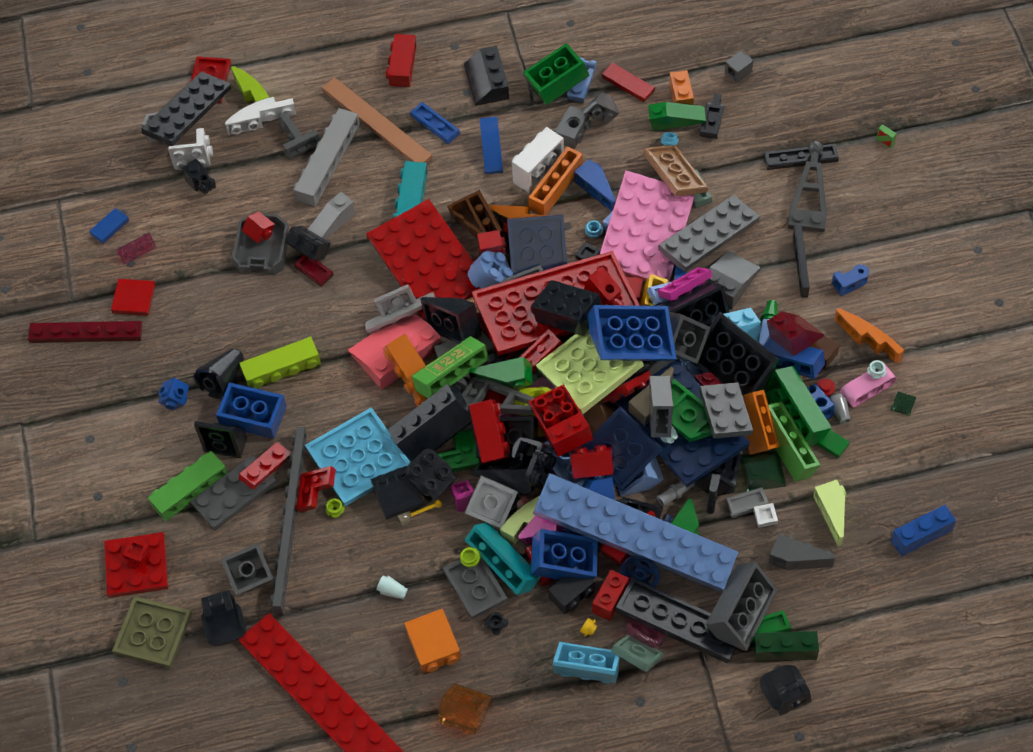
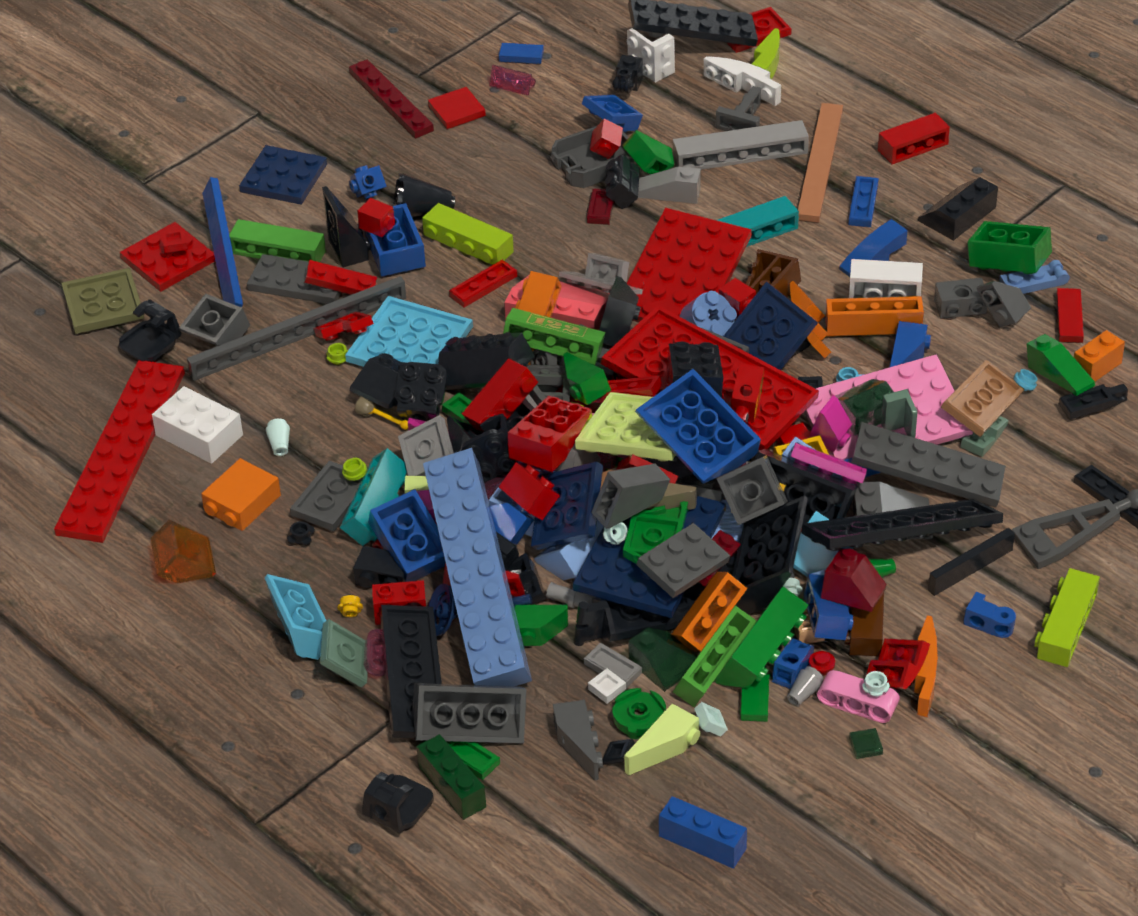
camera: 55 degrees right, 15 degrees down
none -> white brick [152,386,243,464]
none -> blue tile [202,177,243,308]
none -> dark blue plate [239,145,327,205]
none -> red brick [357,198,395,237]
none -> red tile [449,259,518,308]
none -> blue plate [582,95,643,133]
none -> black slope [602,739,635,765]
none -> green plate [612,688,666,739]
none -> green slope [623,130,674,174]
none -> light aqua plate [694,702,728,737]
none -> black plate [801,499,1003,551]
none -> dark pink slope [809,395,852,453]
none -> clear green slope [835,379,894,436]
none -> red slope [866,638,930,690]
none -> sand green panel [881,389,917,438]
none -> lime brick [1034,568,1100,667]

